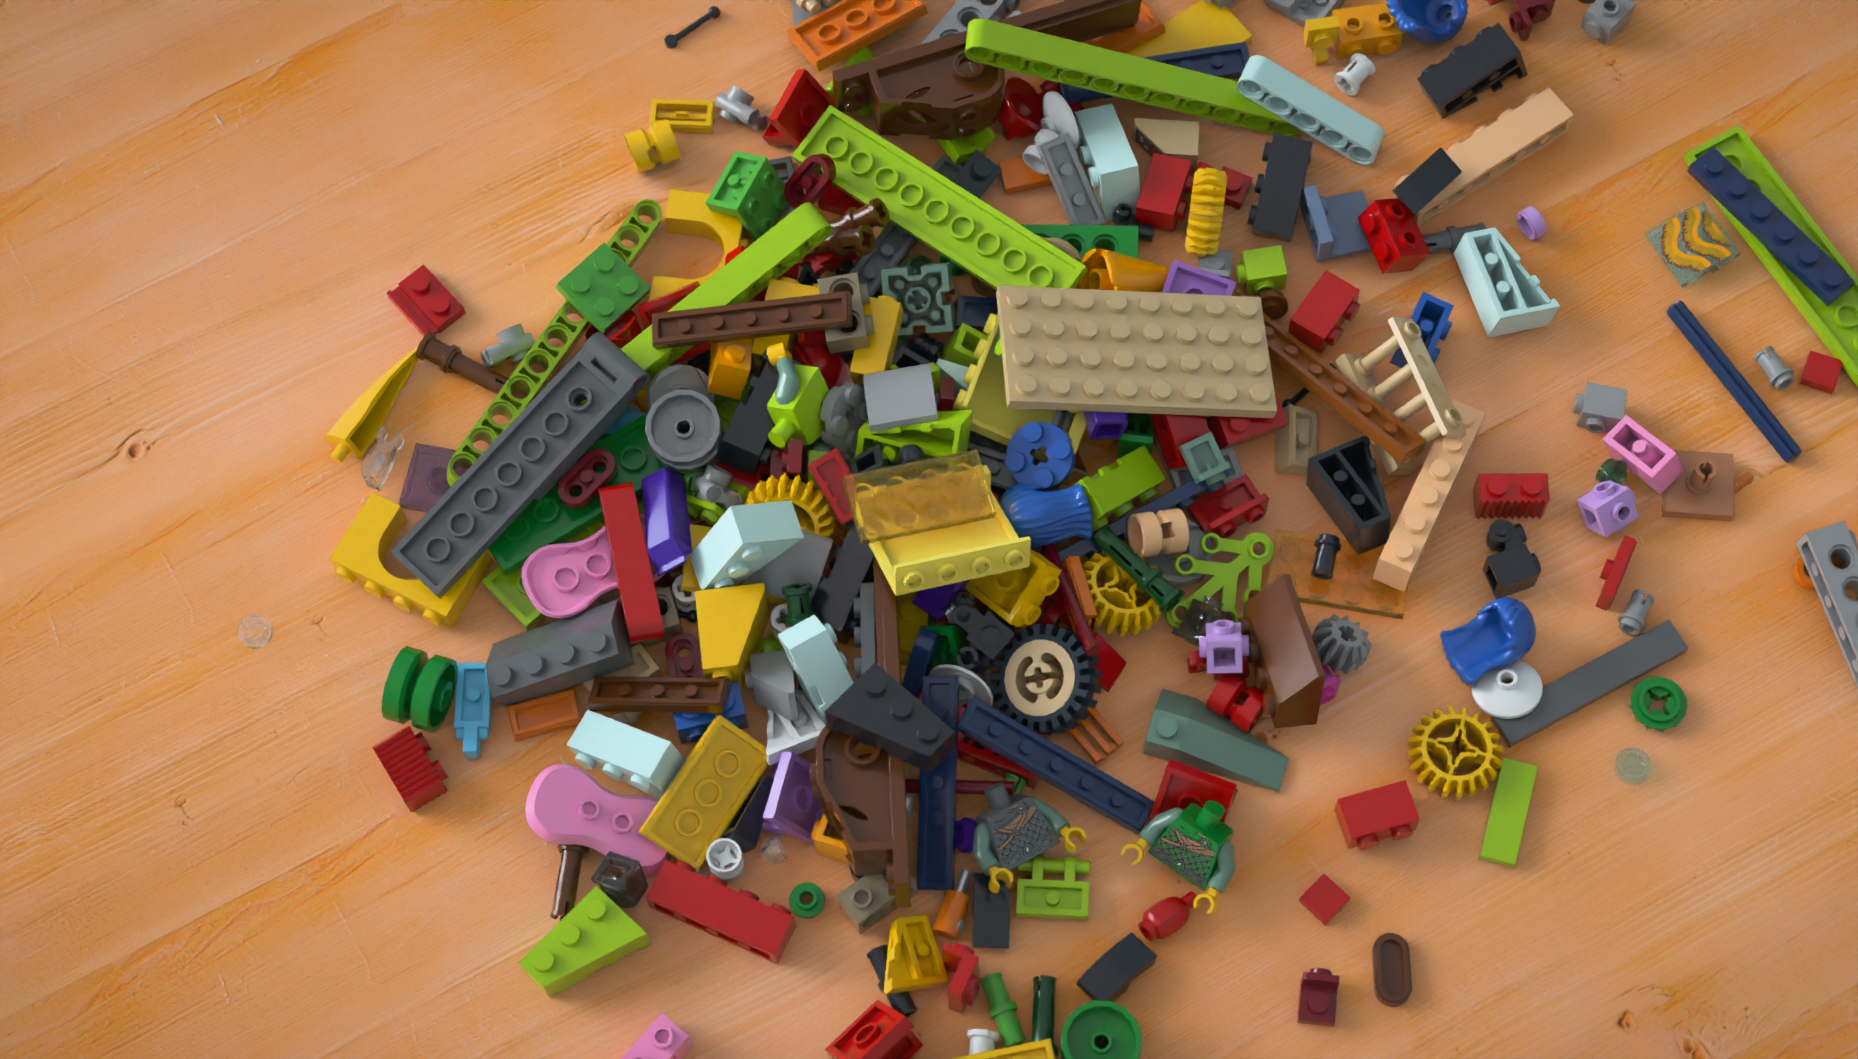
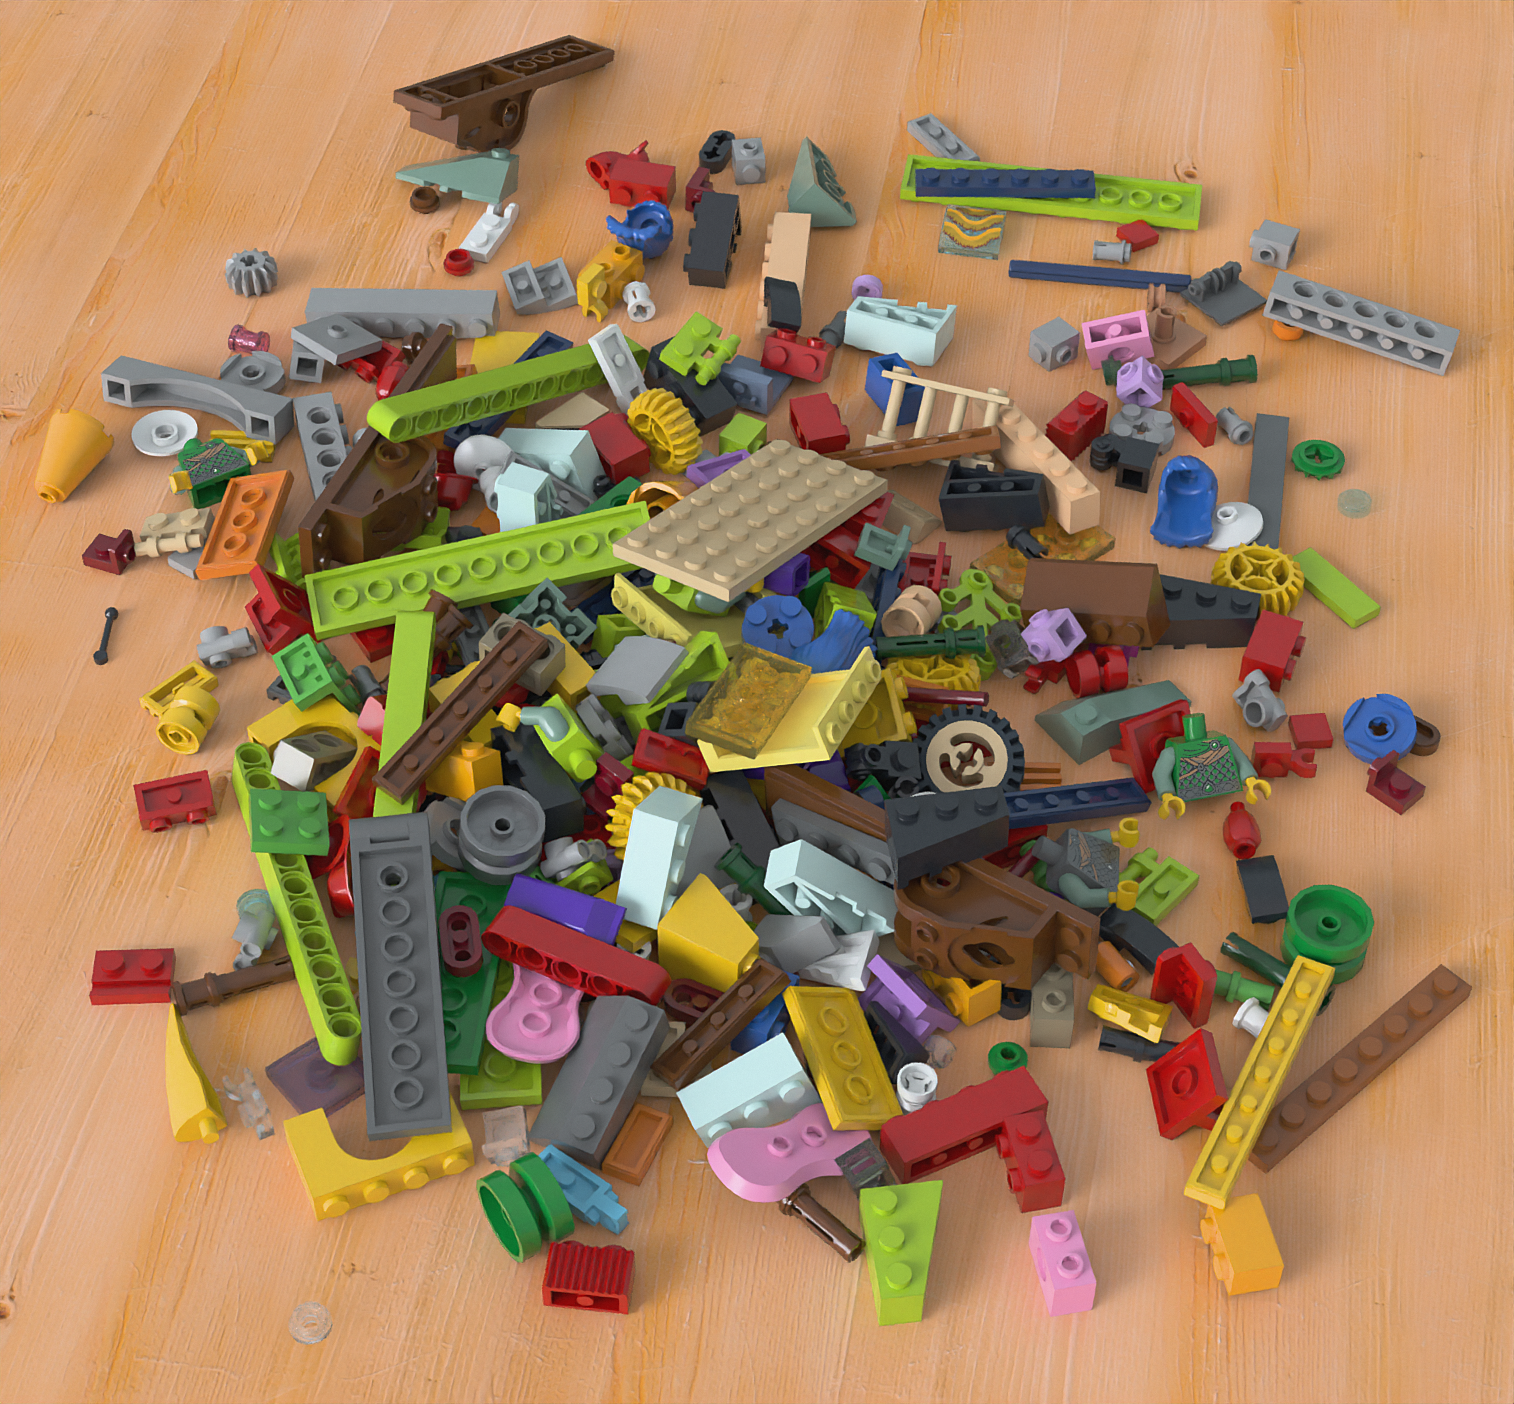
camera: 55 degrees left, 20 degrees down
dark red plate [784,153,836,209] -> none
light aqua beam [1237,55,1385,165] -> none
none -> red bracket [133,770,217,833]
none -> clear light blue tile [237,889,276,919]
none -> dark tan brick [270,730,357,792]
none -> clear bracket [482,1105,531,1167]
none -> light aqua wedge [494,462,563,532]
none -> white hinge [588,324,647,415]
none -> lime plate [659,311,741,385]
none -> sand green wedge [787,136,857,227]
none -> light grey tile [907,113,980,162]
none -> red brick [996,1110,1066,1213]
none -> light grey plate [1109,403,1175,456]
none -> black wedge [1141,574,1261,650]
none -> nougat bush [1147,283,1166,311]
none -> dark green pin [1160,354,1258,390]
none -> dark grey hinge [1180,261,1267,326]
none -> light grey plate [1232,669,1288,732]
none -> red plate [1250,742,1317,778]
none -> blue plate [1343,694,1417,764]

